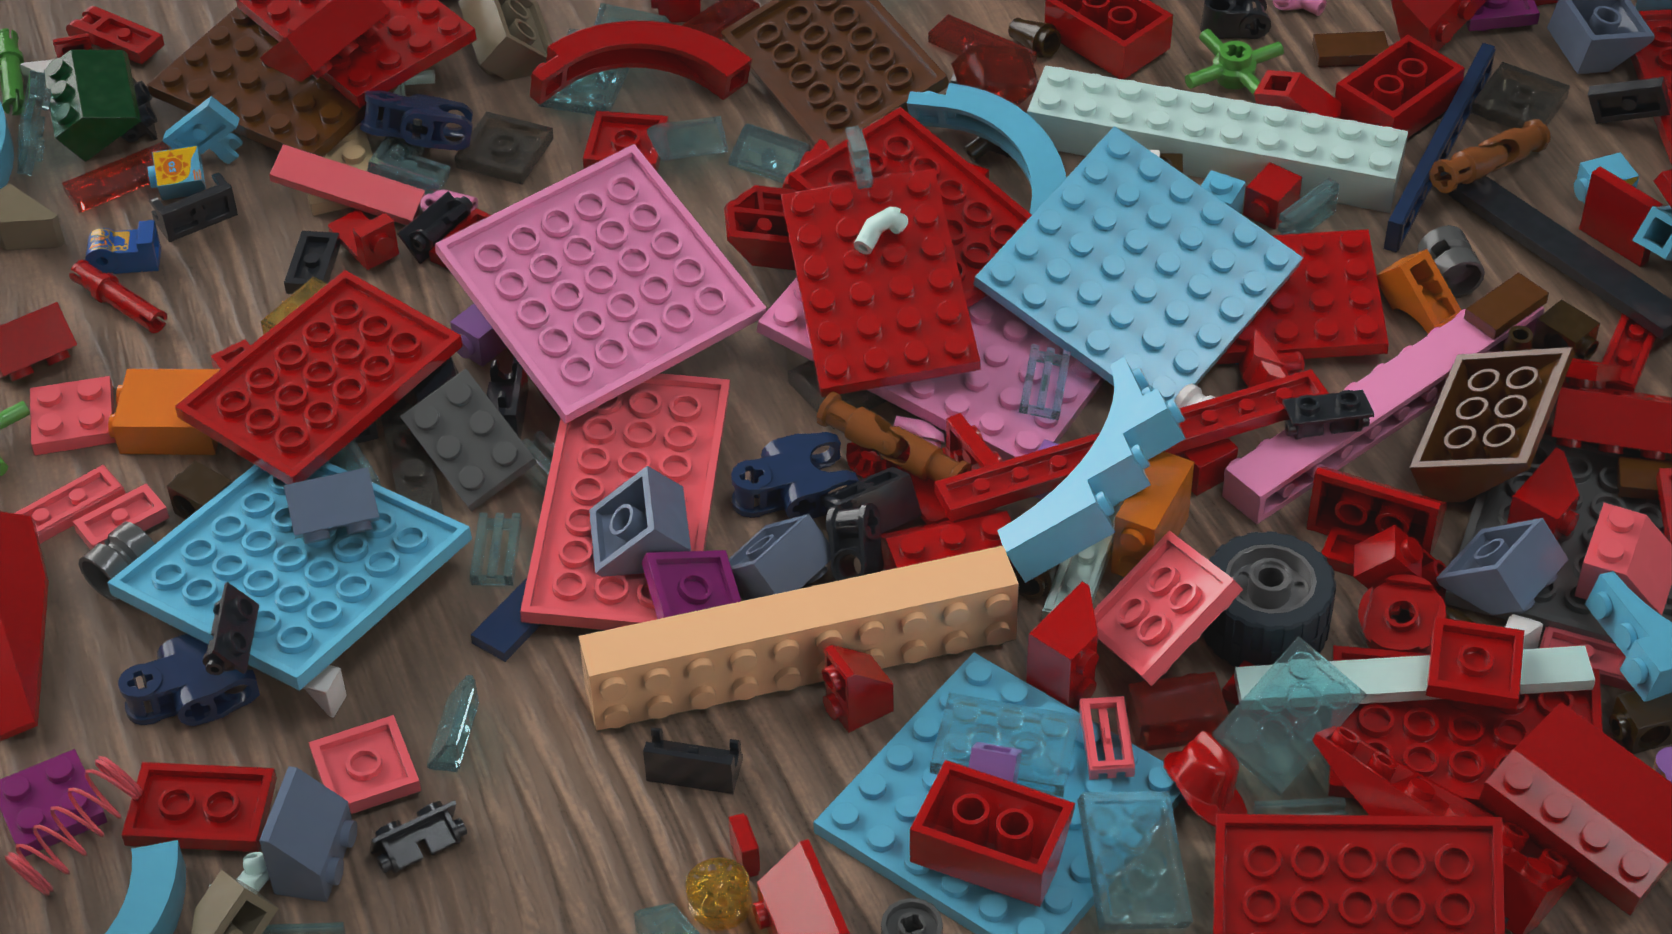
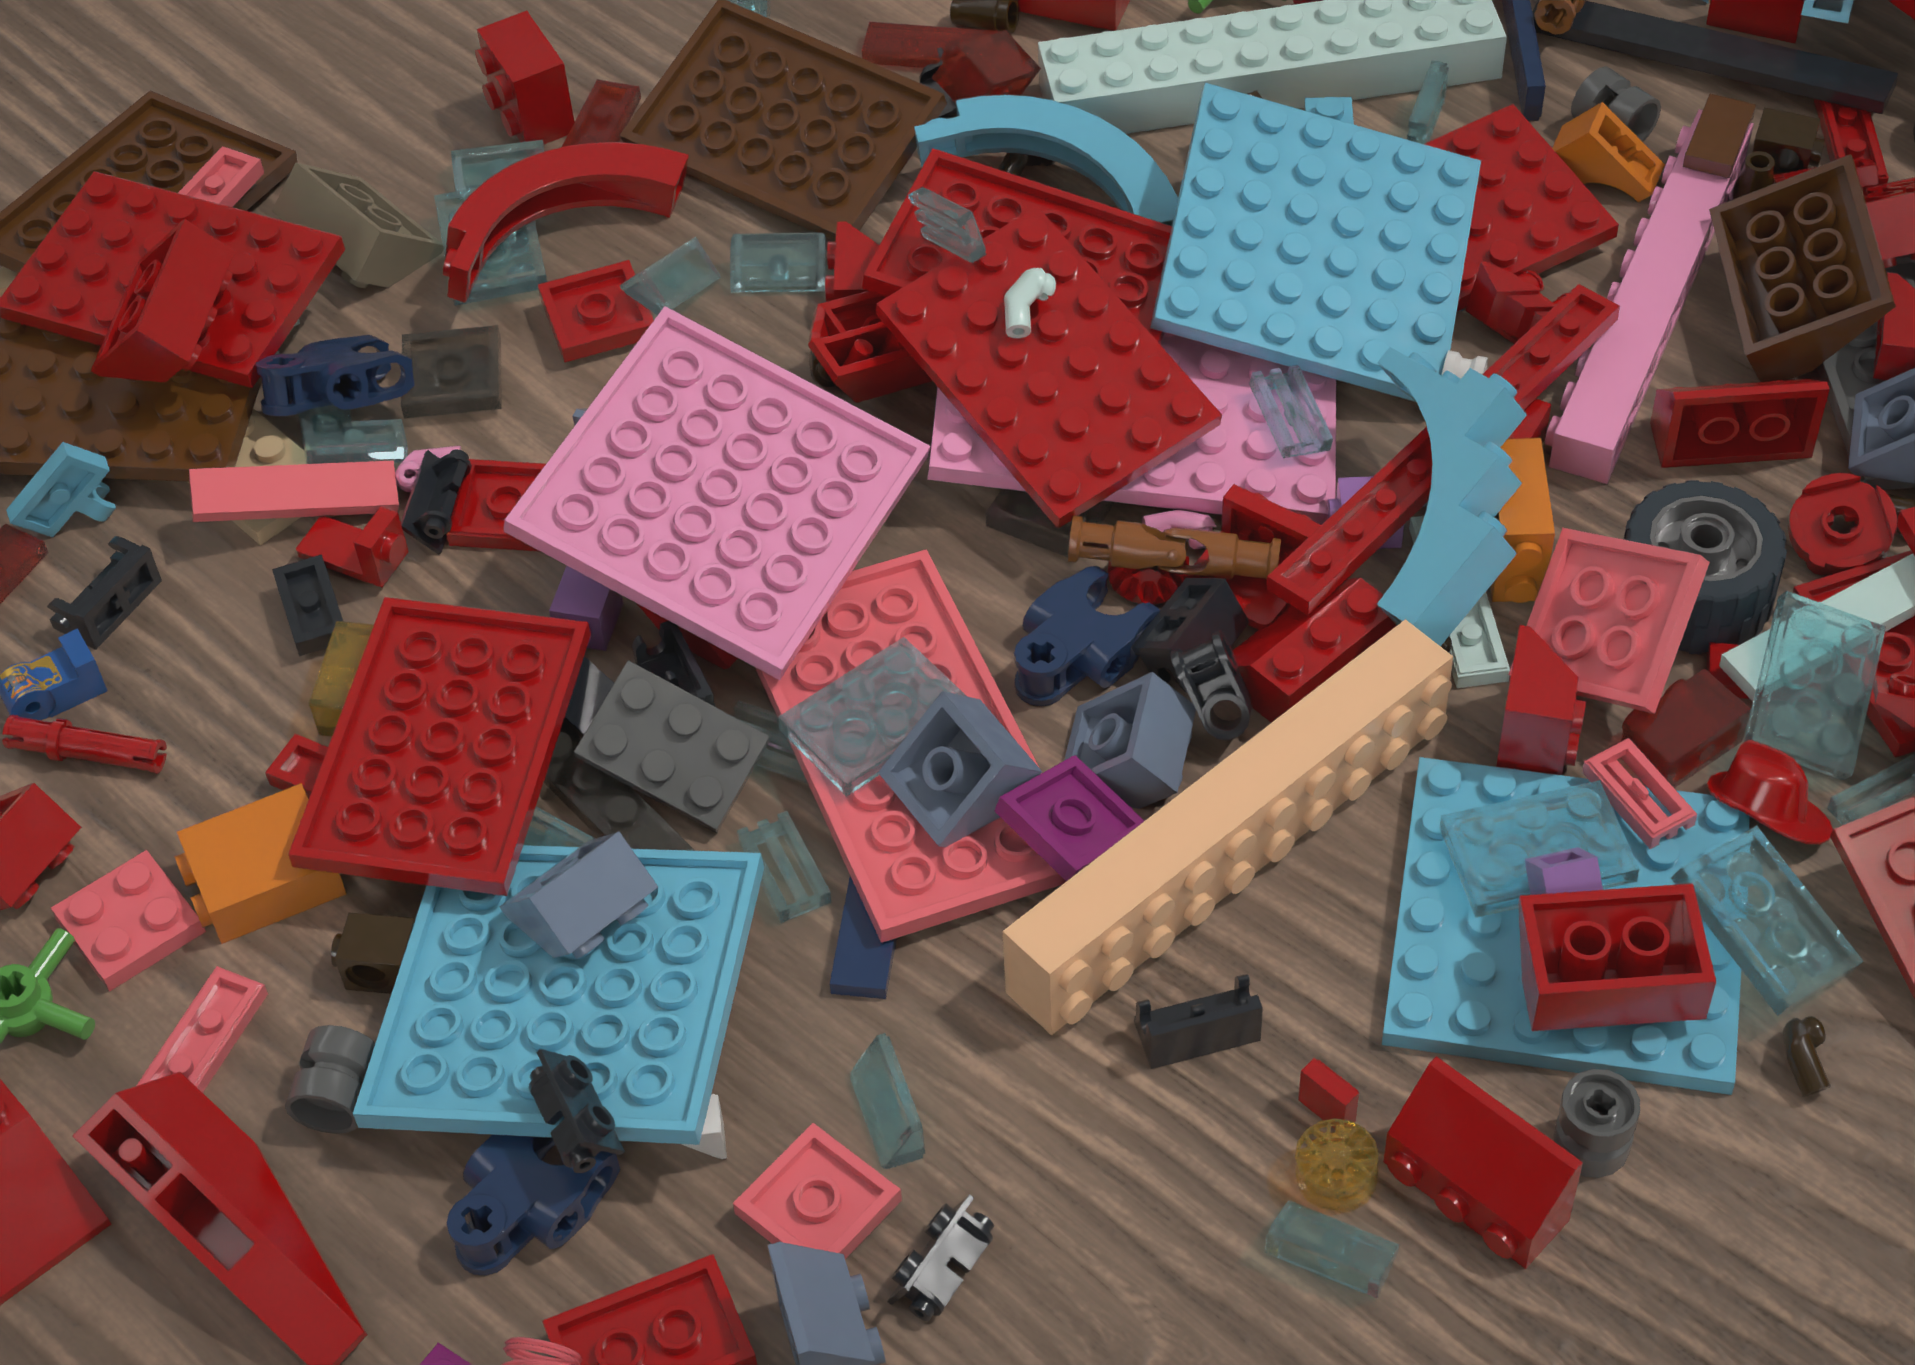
camera: 25 degrees left, 5 degrees up
coral plate [73,483,169,550] -> none
brick [147,145,206,200] -> none
red slope [822,645,894,733] -> none
red brick [1243,162,1302,229] -> none
black hinge [1282,390,1374,439] -> none
red tile [1321,526,1370,577] -> none
red slope [1354,525,1446,600] -> none
none -> clear light blue plate [778,637,968,797]

